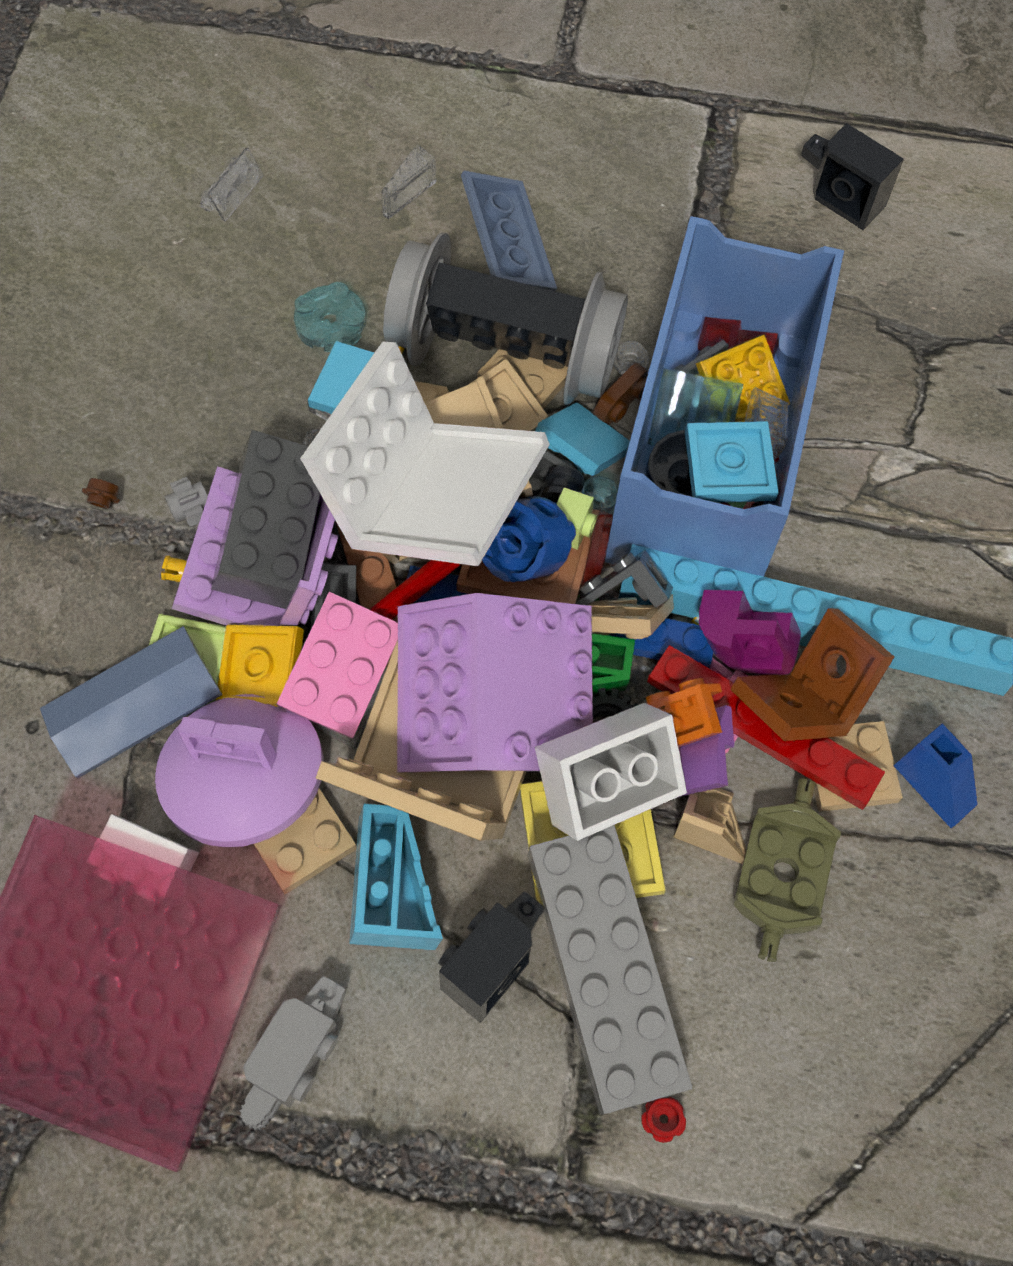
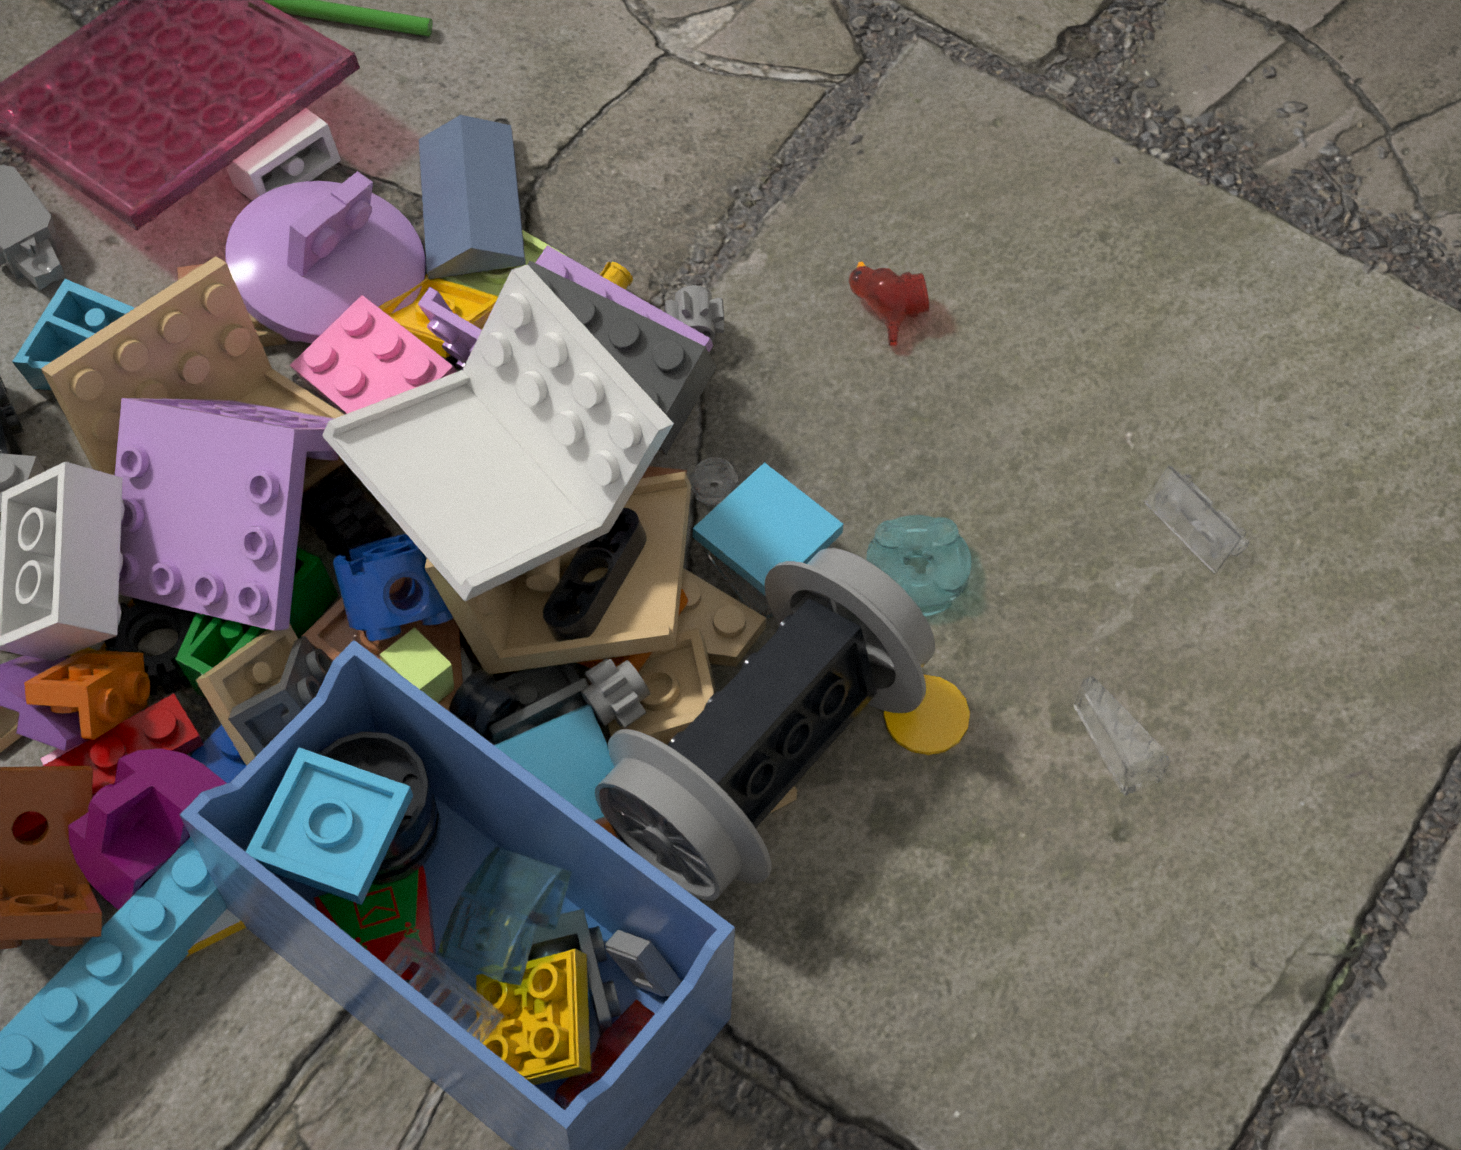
camera: 115 degrees right, 5 degrees down
reddish brown plate [82,478,120,509] -> none
sand blue slope [461,171,557,291] -> none
none -> light grey gear [581,658,650,728]
none -> light grey tile [605,930,682,997]
none -> clear red animal [849,261,929,346]

